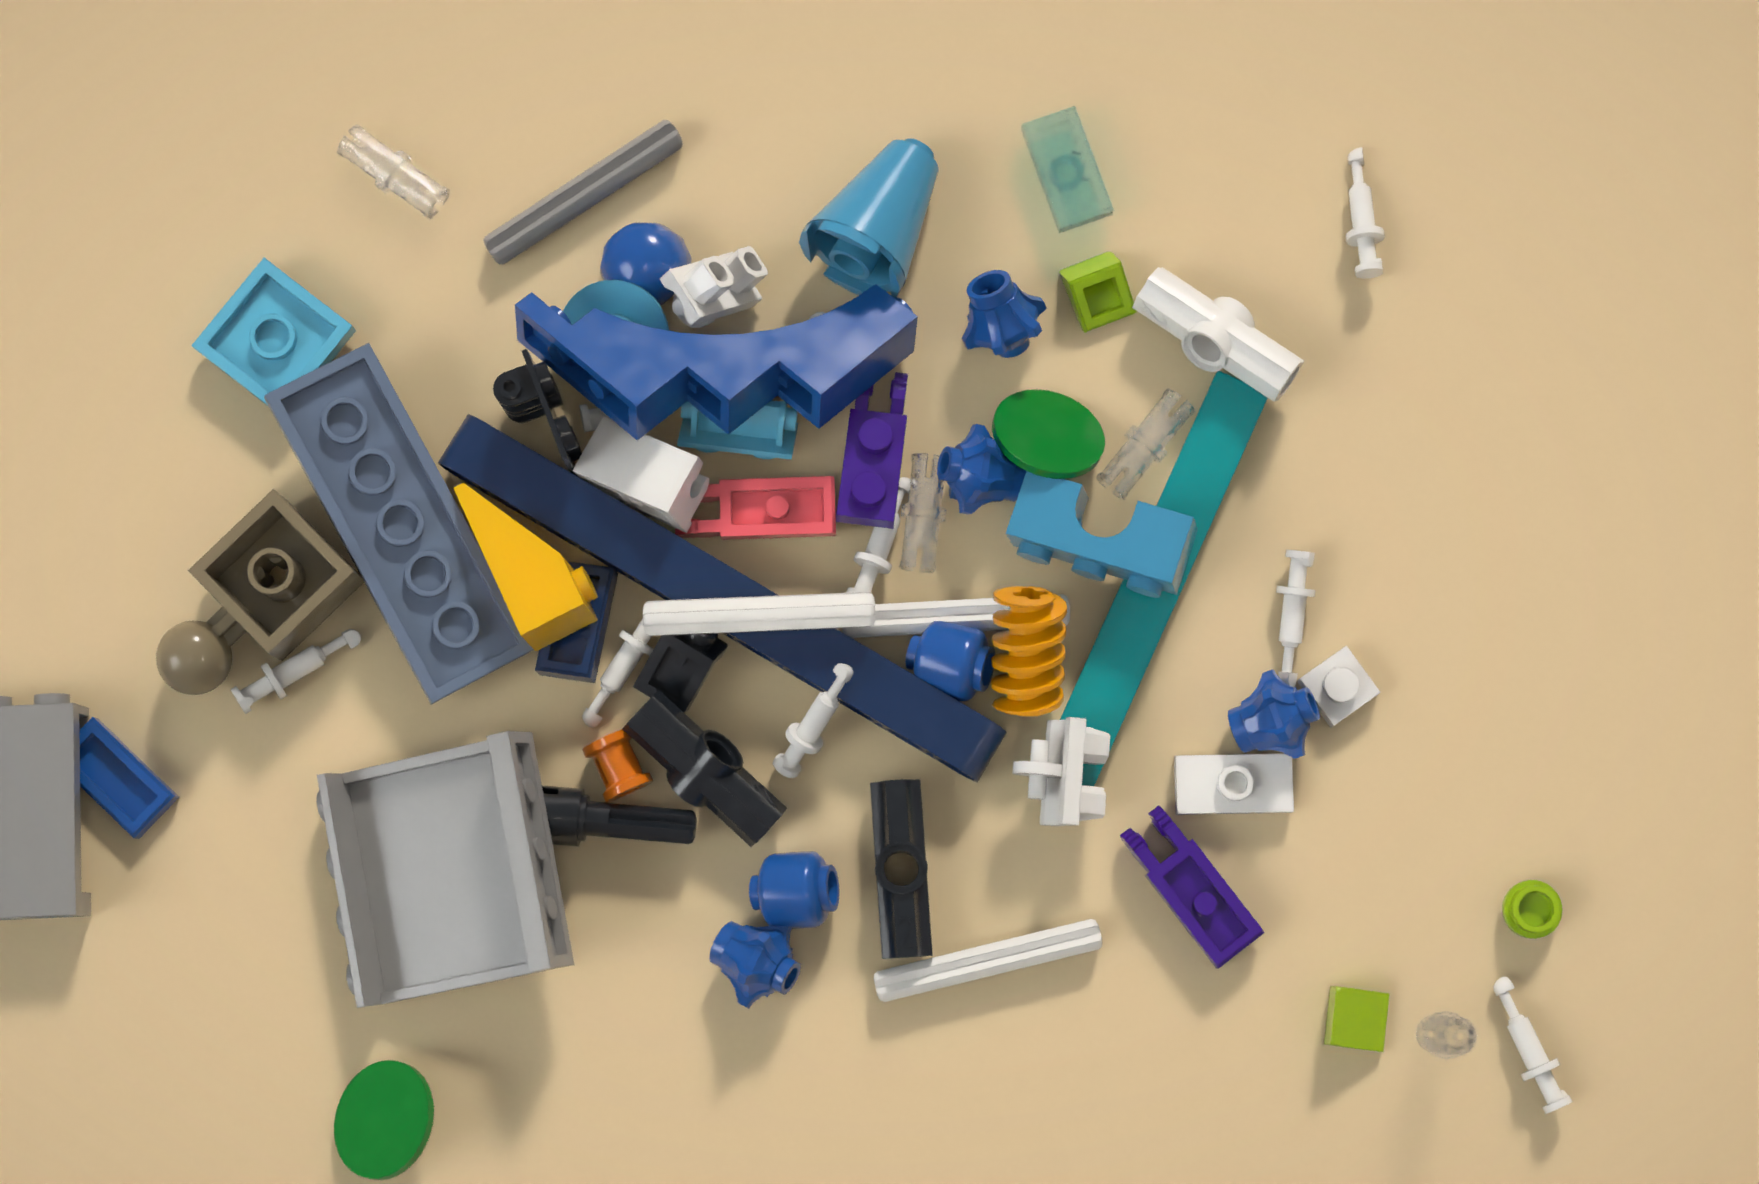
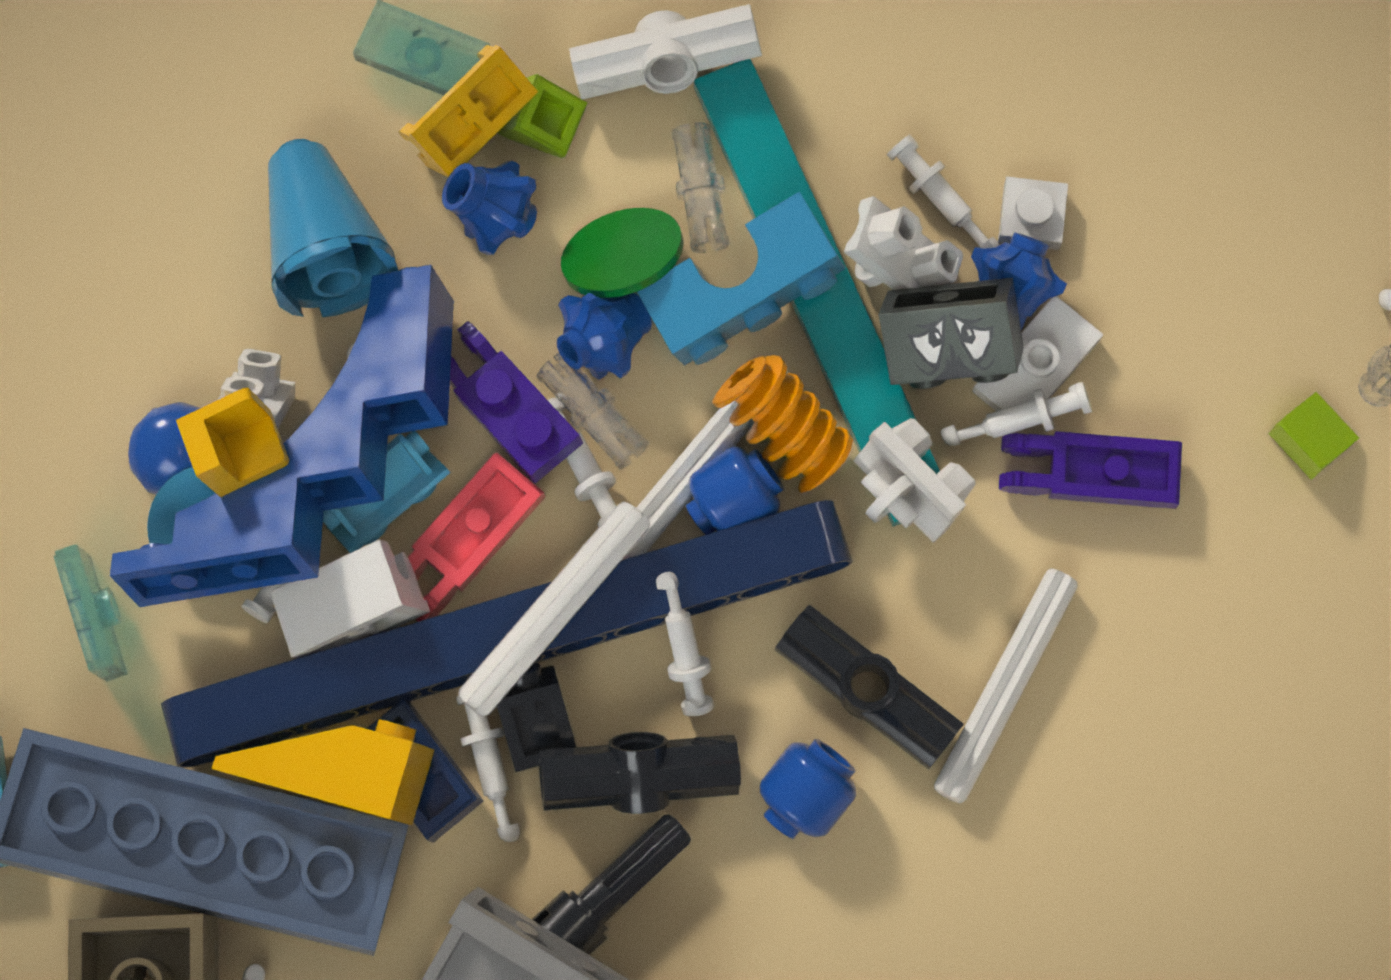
camera: 45 degrees left, 5 degrees down
light grey axle [484,120,683,265] -> none
black hinge [493,349,582,477] -> none
orange bush [582,729,653,803] -> none
blue rock [709,921,801,1009] -> none
lime plate [1502,880,1562,939] -> none
none -> clear light blue plate [53,544,128,682]
none -> yellow panel [176,388,289,497]
none -> yellow hinge [398,45,538,177]
none -> white hips [844,196,963,290]
none -> pearl dark grey brick [878,278,1024,389]
none -> white piece [940,382,1092,446]

